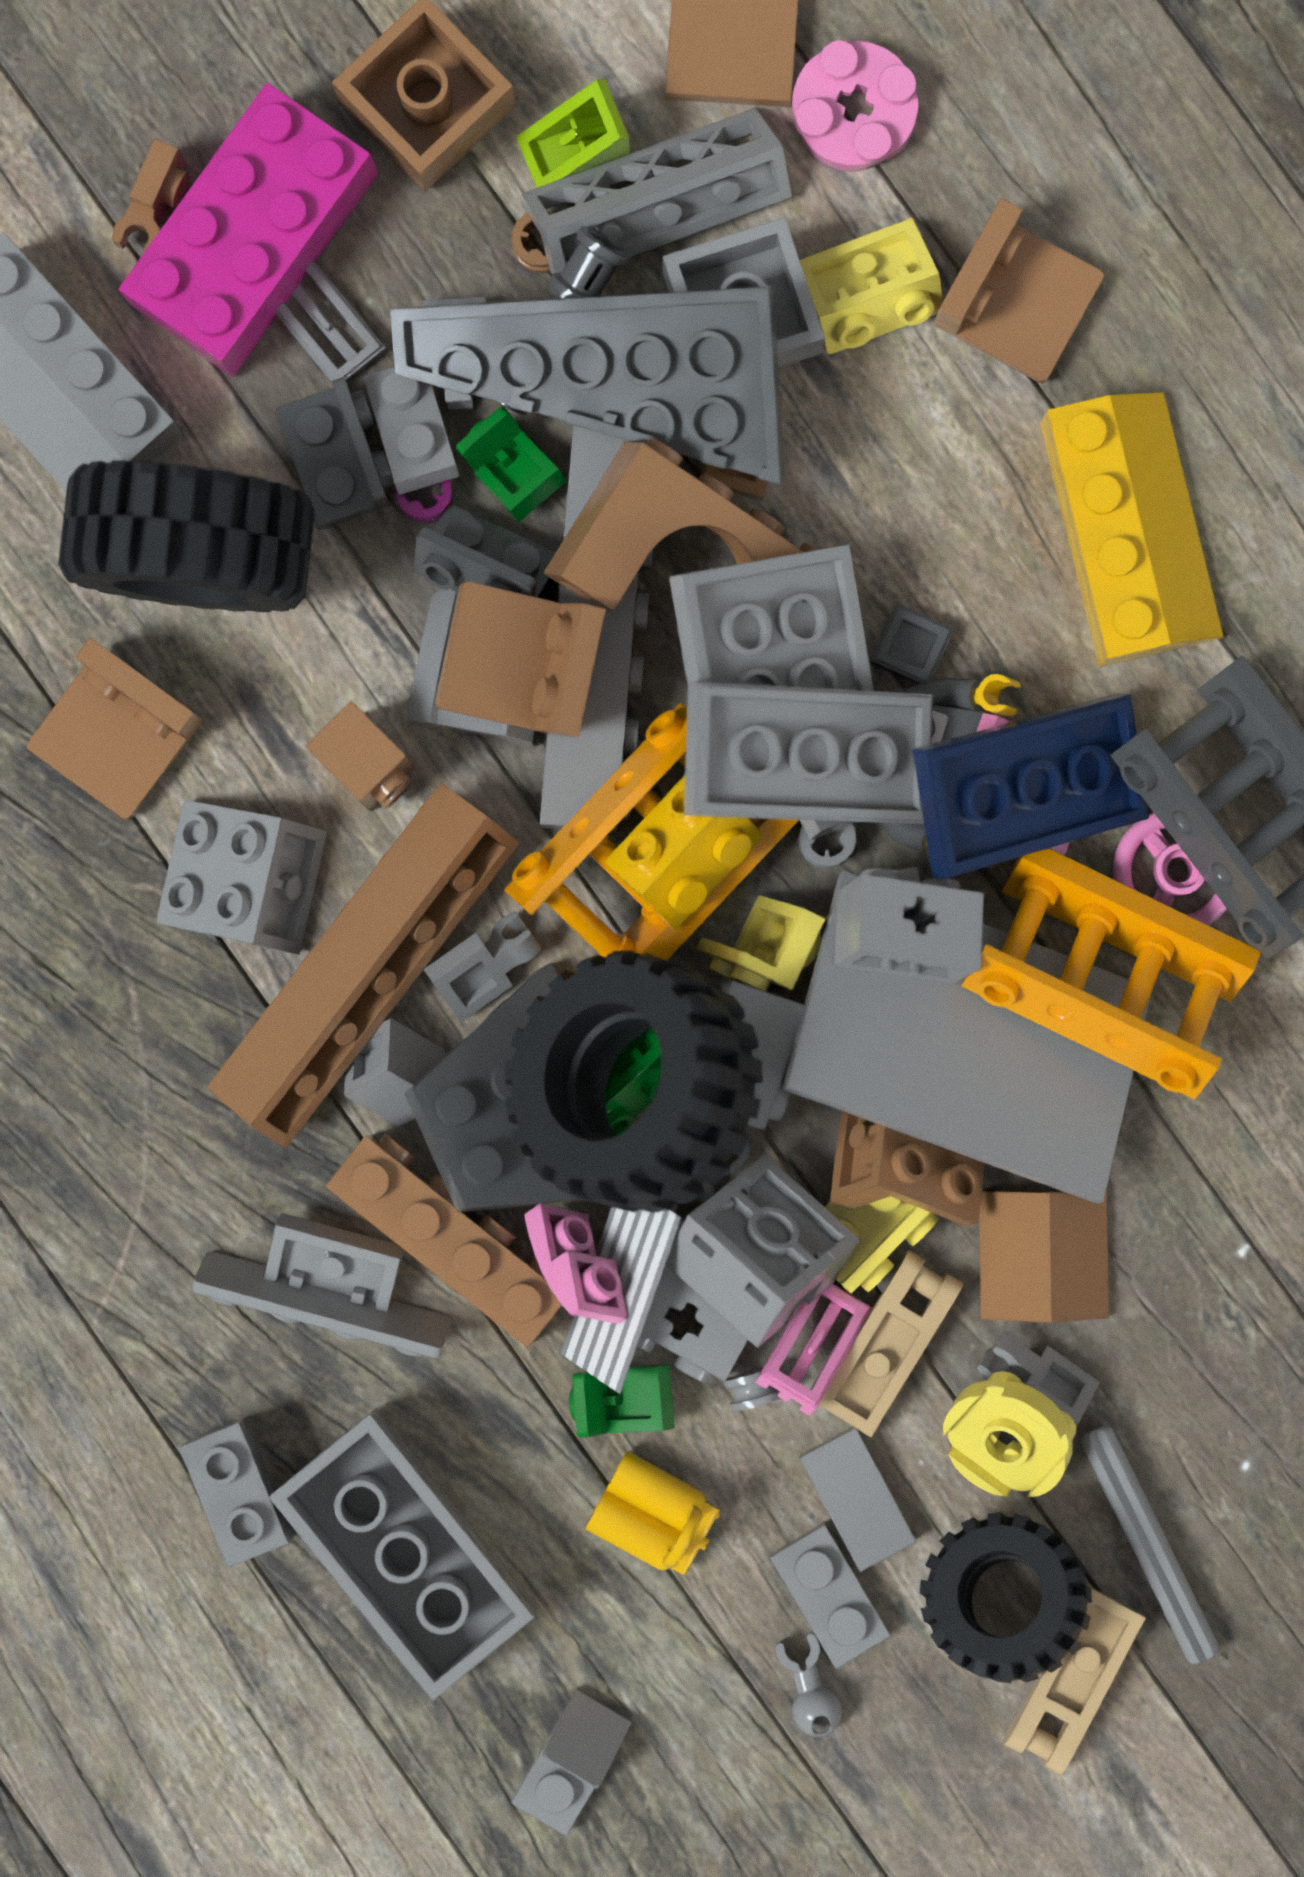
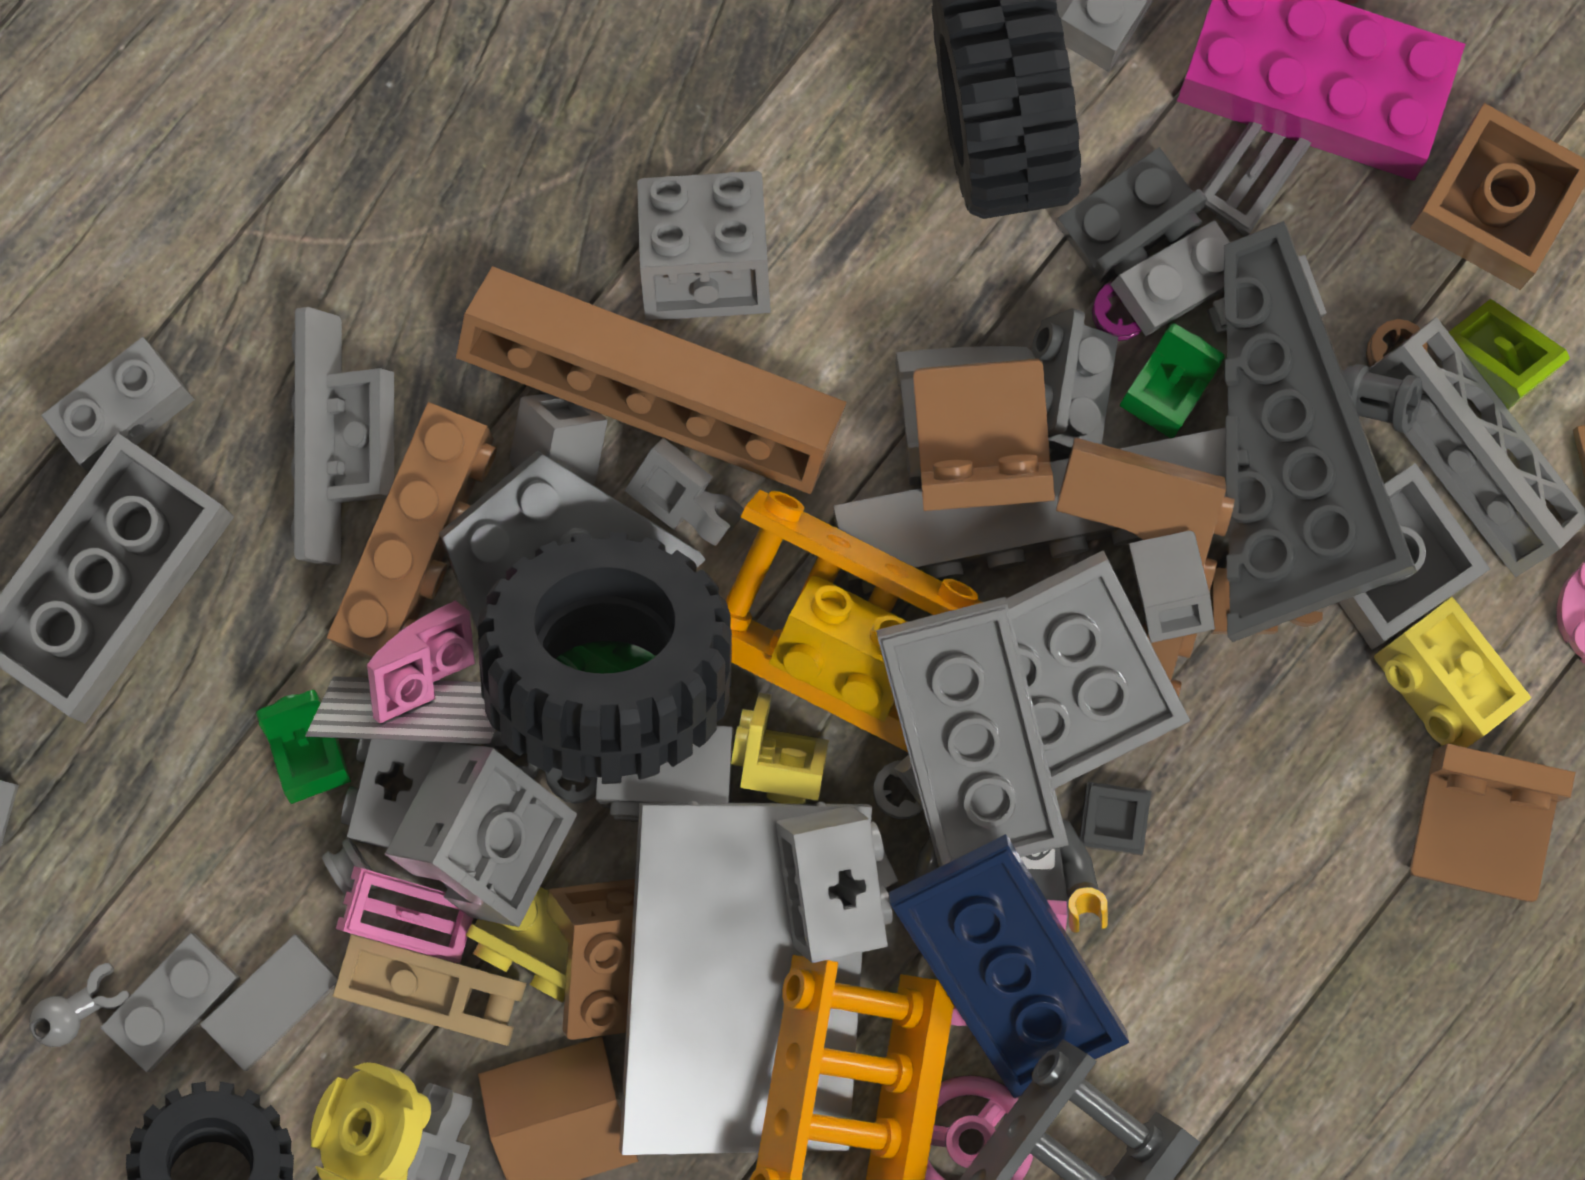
camera: 70 degrees right, 5 degrees down
medium nougat bracket [27,637,203,820] -> none
medium nougat brick [305,701,415,811] -> none
yellow piece [584,1450,720,1575] -> none
yellow slope [1040,392,1224,668] -> none
none -> light grey panel [1129,531,1215,643]

